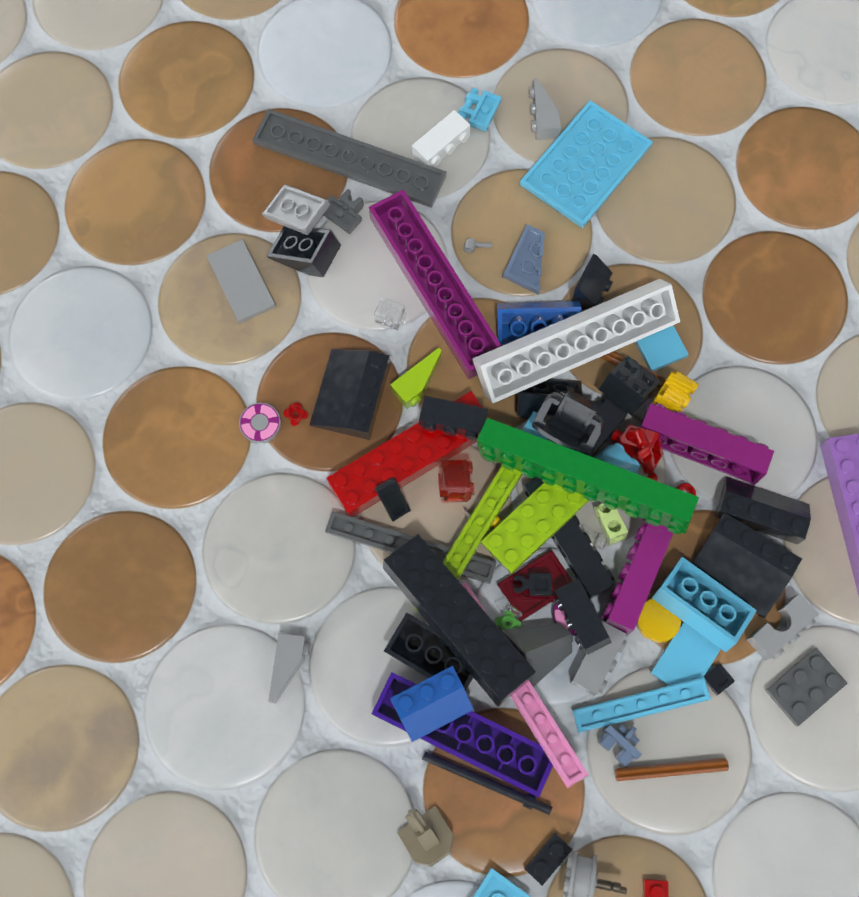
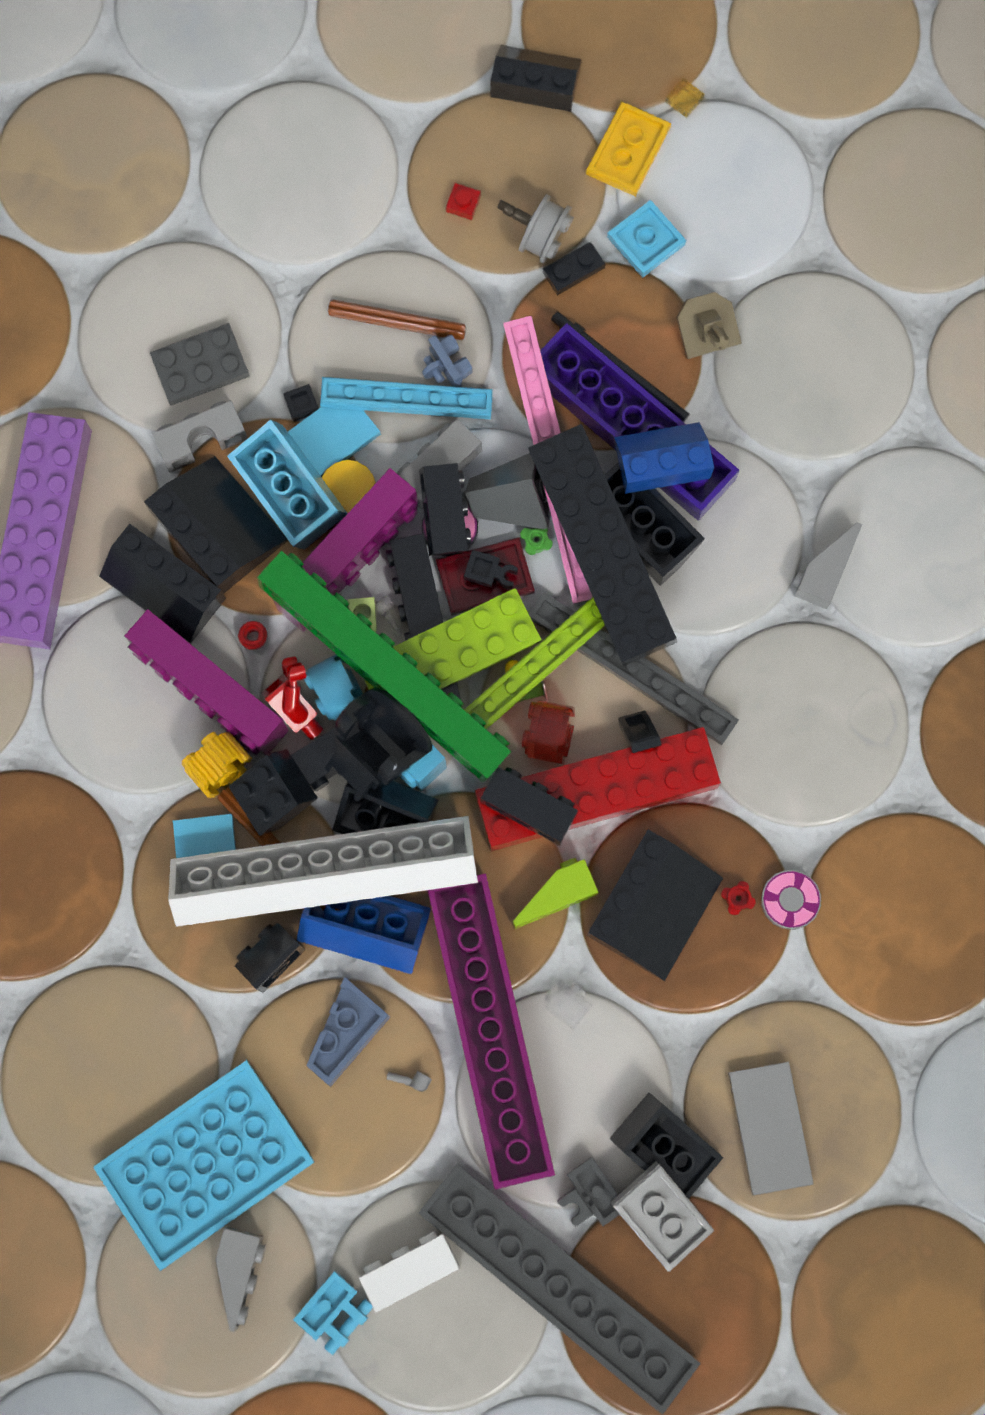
camera: 165 degrees left, 5 degrees up
clear hand [494,596,522,617] -> none

